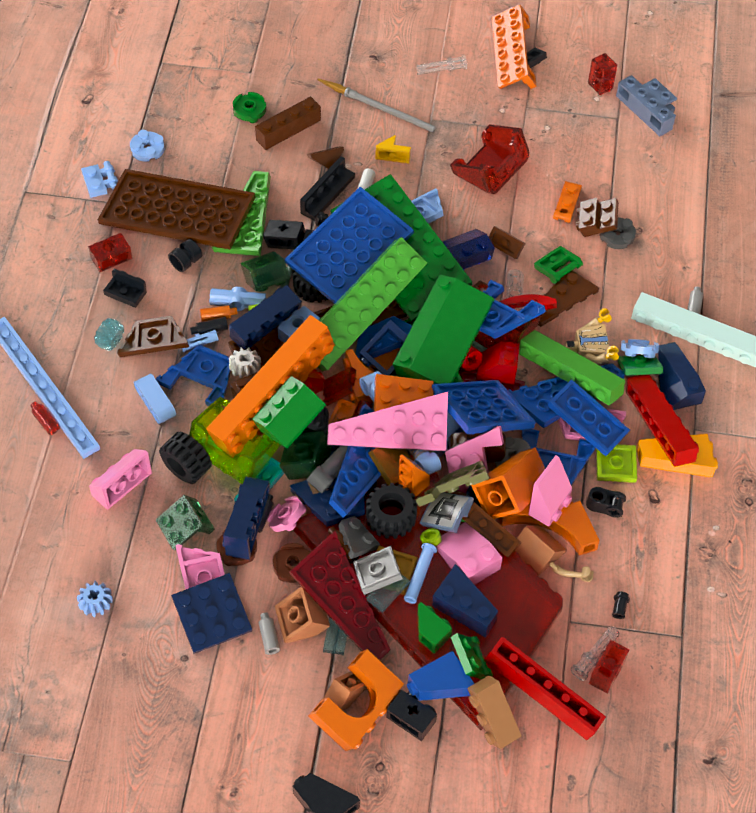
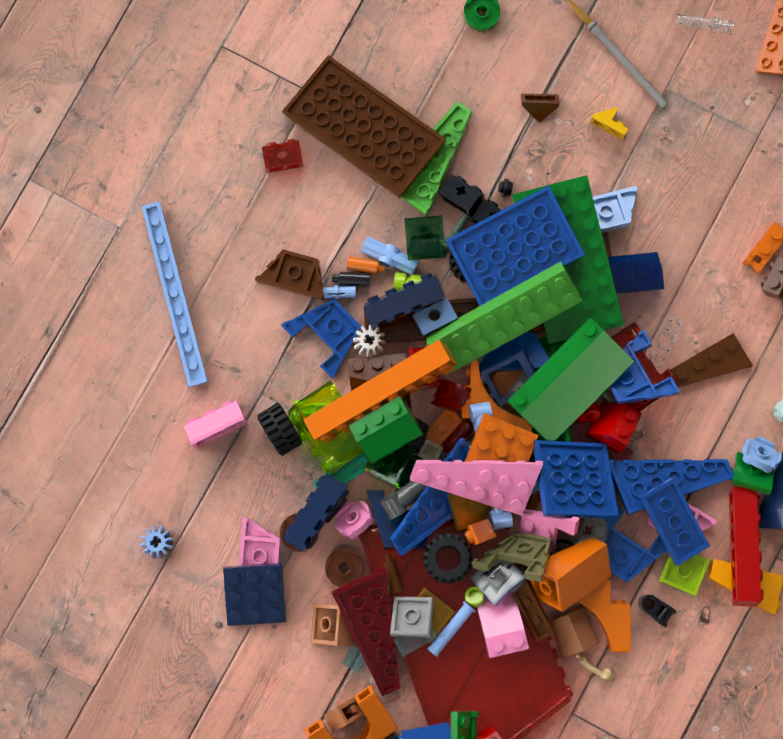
camera: 25 degrees right, 25 degrees up
clear red cylinder [30,401,60,435] -> none
light blue plate [81,161,118,198] -> none
clear light blue gear [94,318,124,351] -> none
black bracket [103,269,147,308] -> none
light blue plate [130,130,165,162] -> none
light blue beam [133,374,176,424] -> none
clear green bracket [156,495,215,550] -> none
black wheel [168,239,203,272] -> none
reddish brown brick [255,96,321,150] -> none
light grey cylinder [259,613,280,655] -> none
black fence [300,156,355,221] -> none
dark grey wing [338,516,380,559] -> none
white cylinder [357,168,376,190] -> none
green slope [417,602,452,654] -> none
dark blue wedge [432,564,498,638] -> none
clear red windscreen [450,124,530,194] -> none
reddish brown plate [486,226,526,259] -> none
red slope [499,294,557,310] -> none
bright green brick [519,330,625,406] -> none
bright pink slope [528,455,572,527] -> none
green plate [534,246,583,284] -> none
tan torso [565,308,619,365] -> none
black pin [612,591,630,619] -> none

